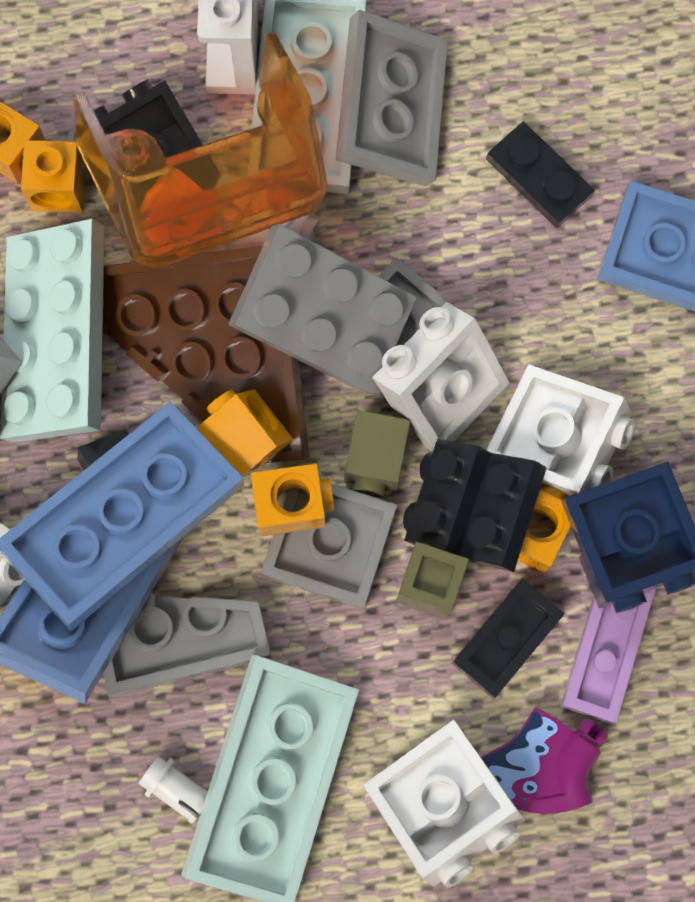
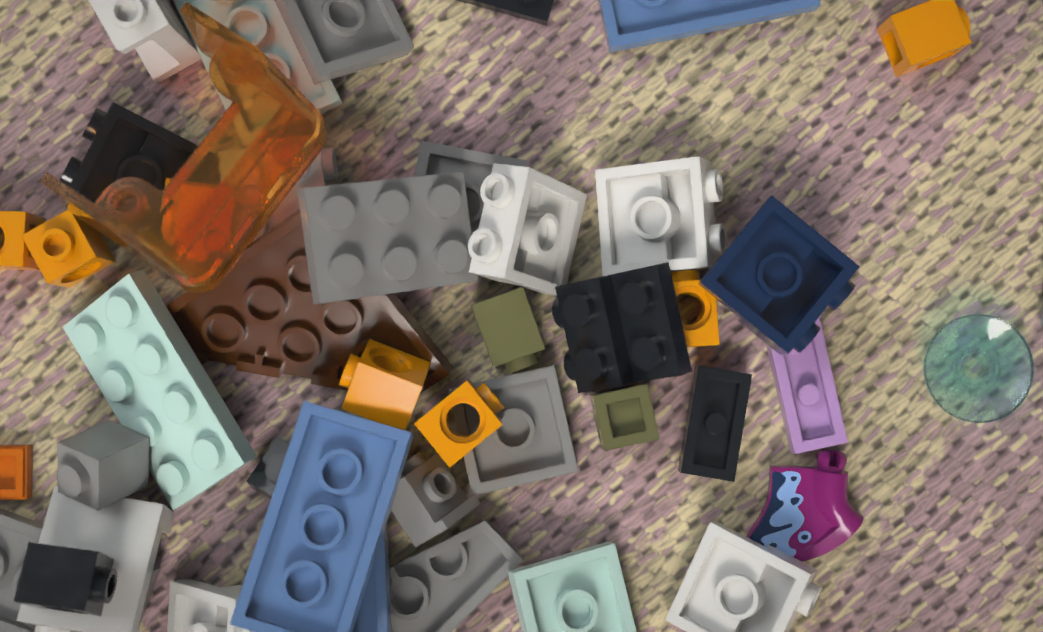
camera: 25 degrees left, 10 degrees up
none -> light grey brick [391,452,480,547]

